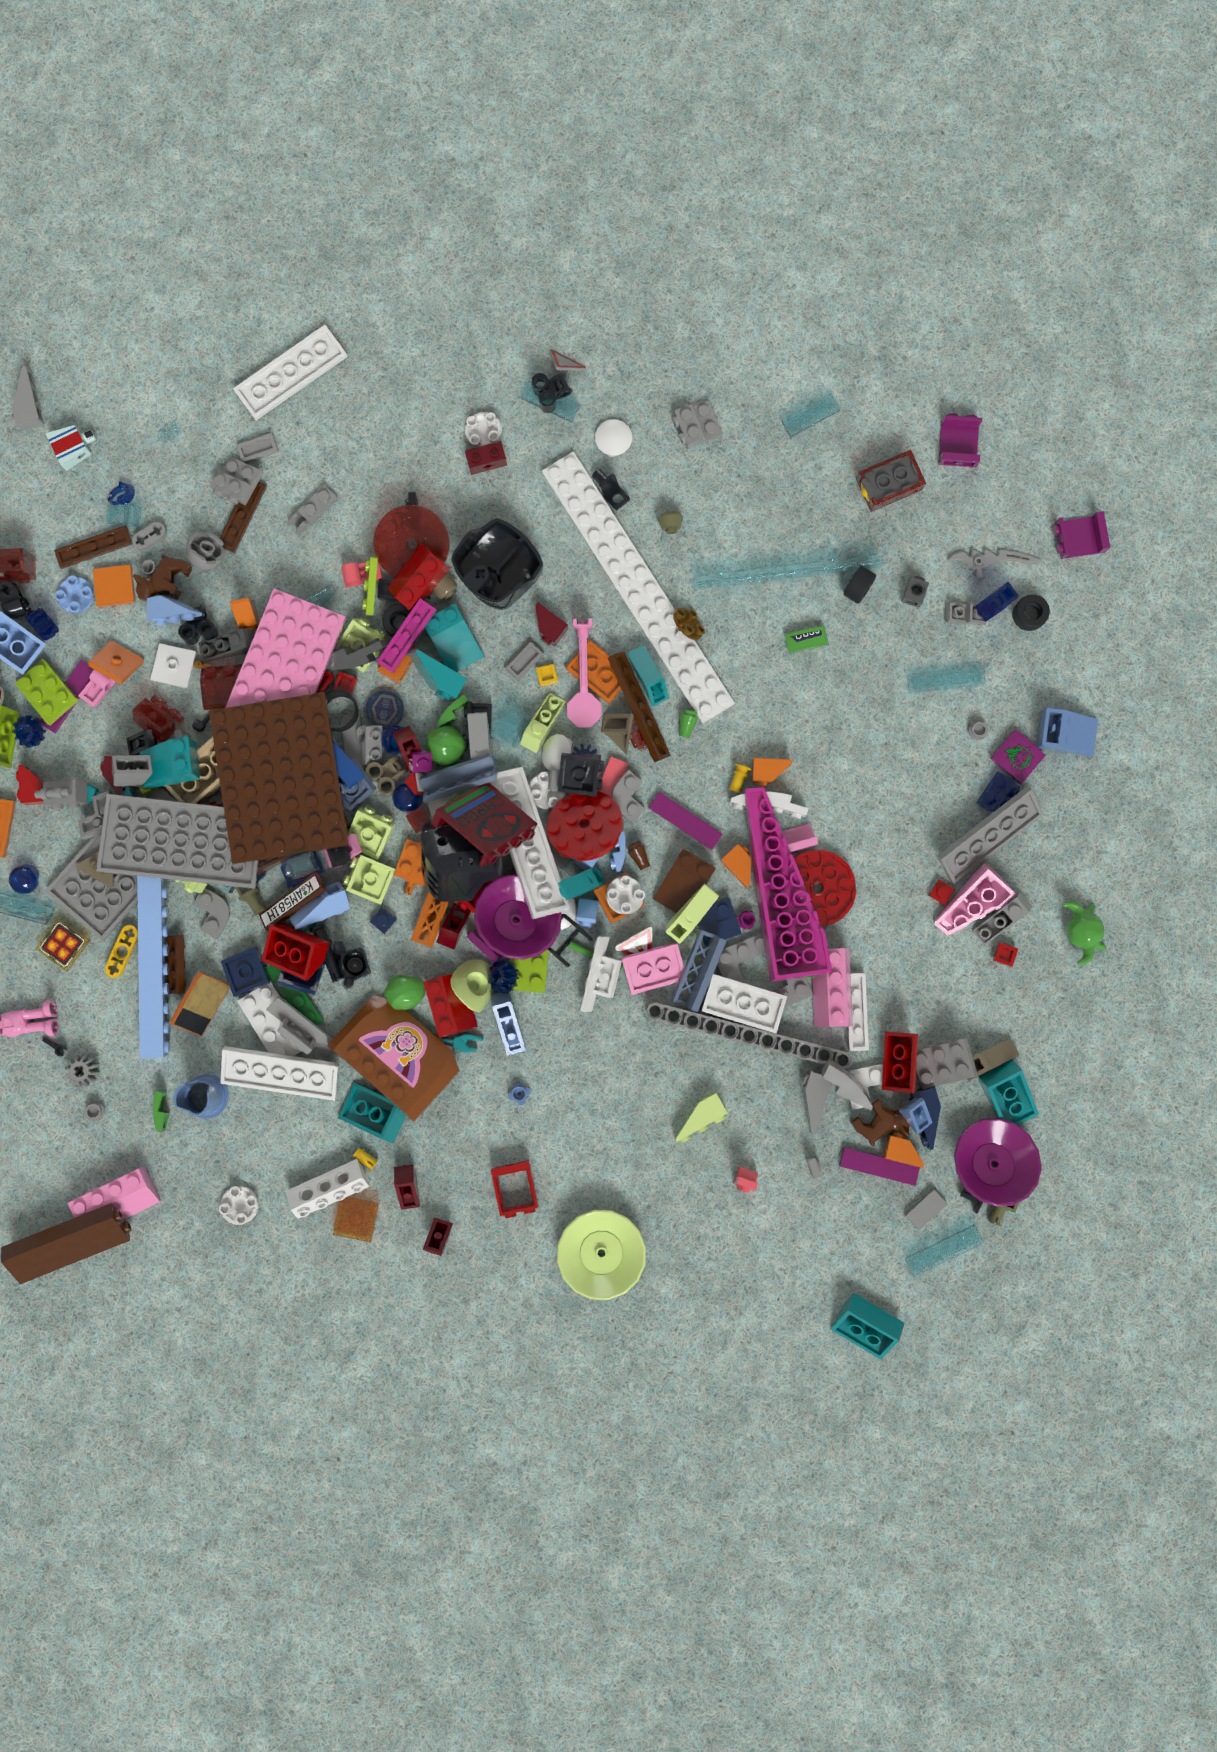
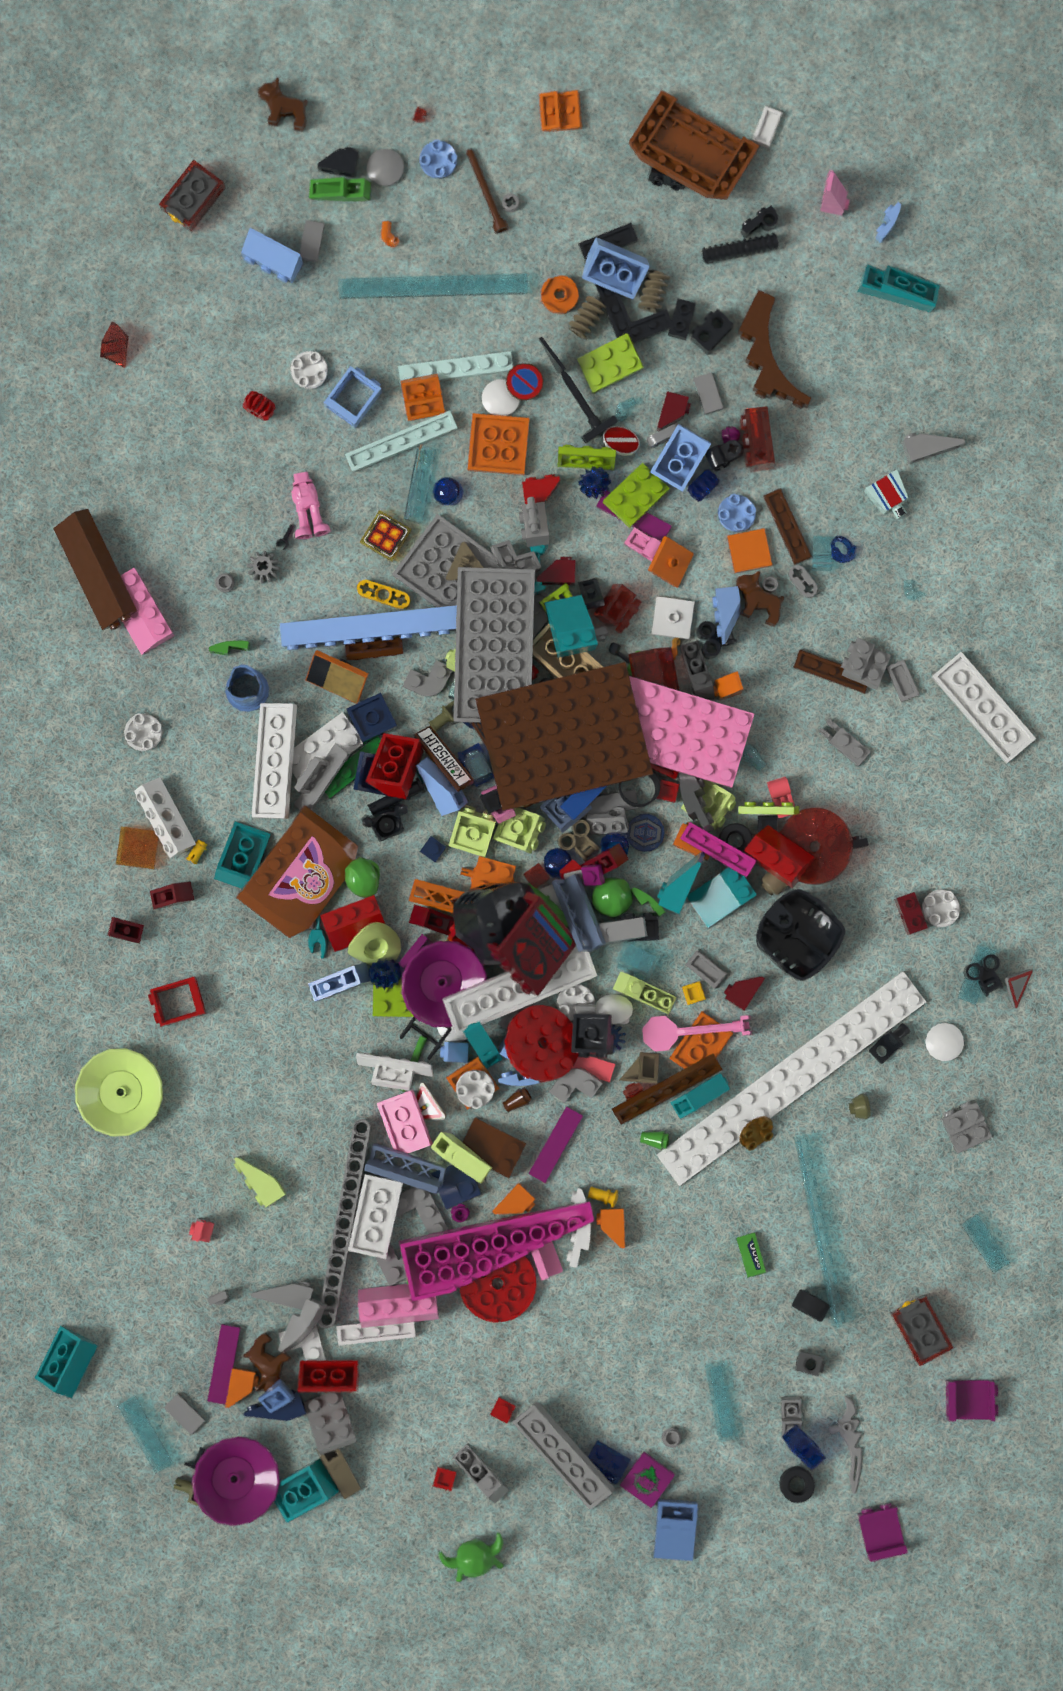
camera: 90 degrees right, 0 degrees up
light grey torso [112,755,153,787] -> none
light grey cylinder [186,532,226,571] -> none
medium blue plate [508,1082,531,1105] -> none
bright pink wedge [933,863,1016,936] -> none

